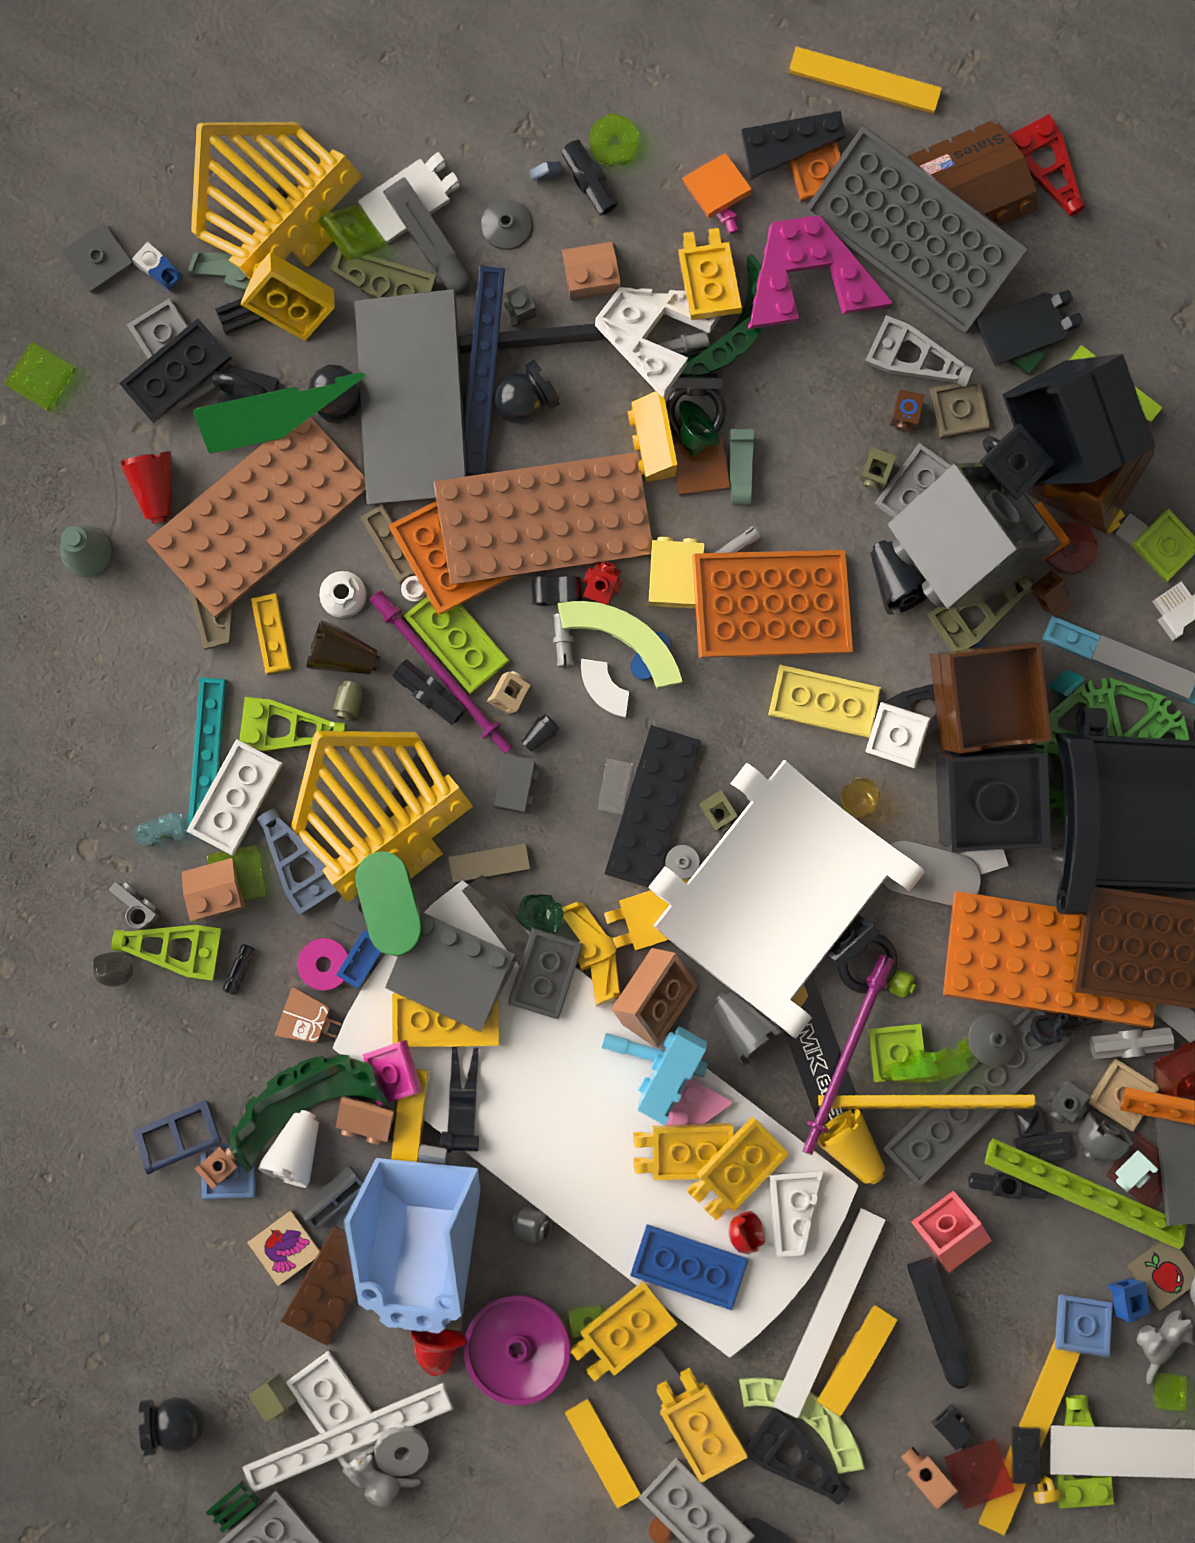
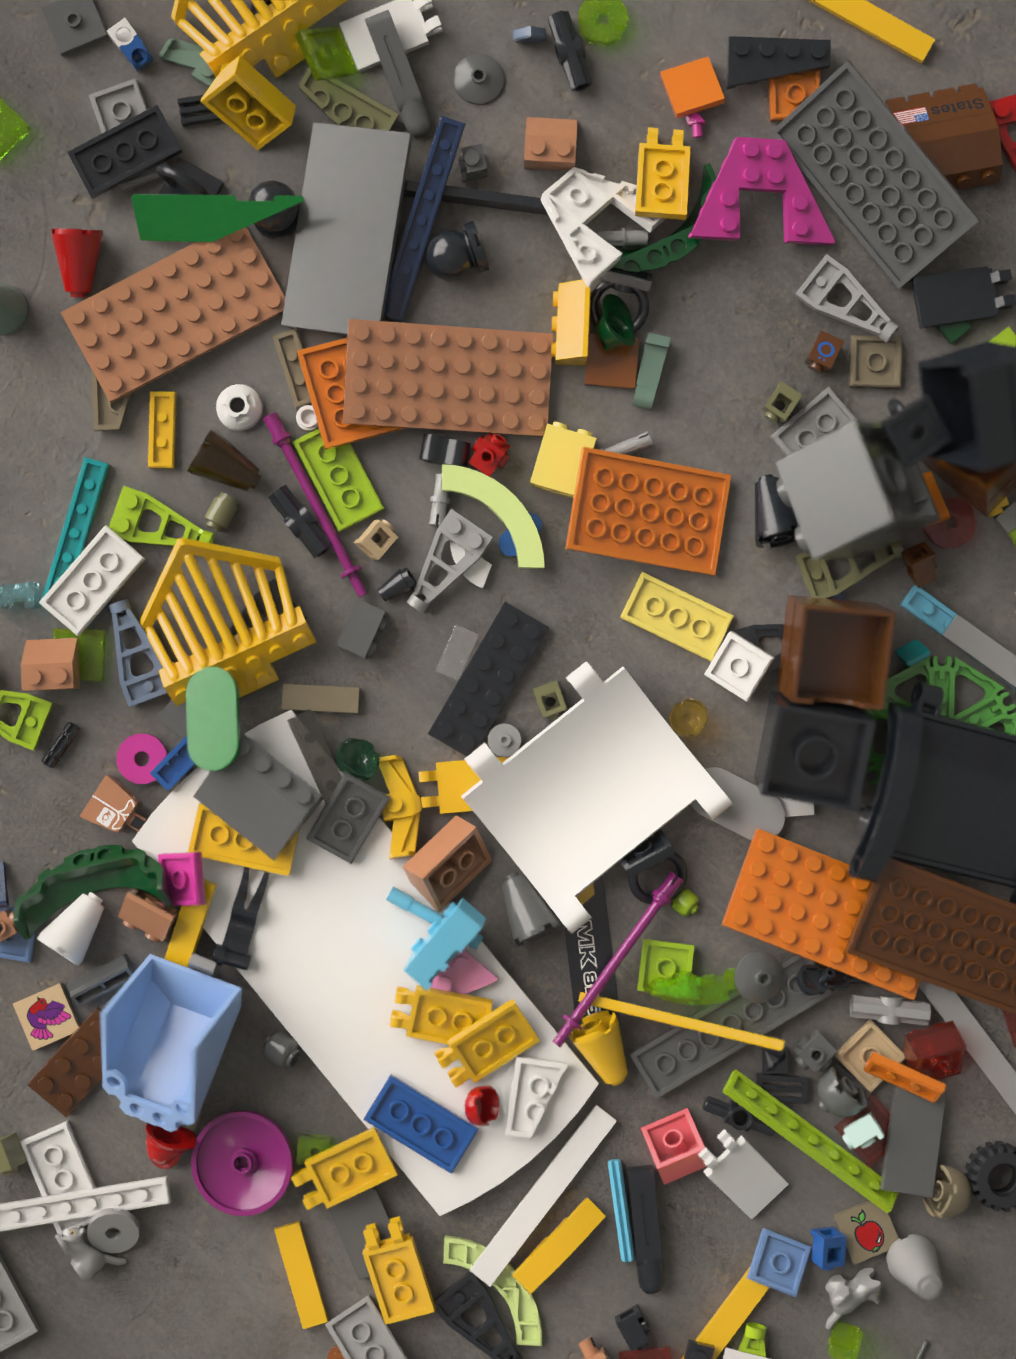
camera: 15 degrees right, 5 degrees up
none -> light grey plate [407,509,494,613]
none -> medium azure axle [608,1159,635,1262]
none -> white tile [698,1129,789,1220]

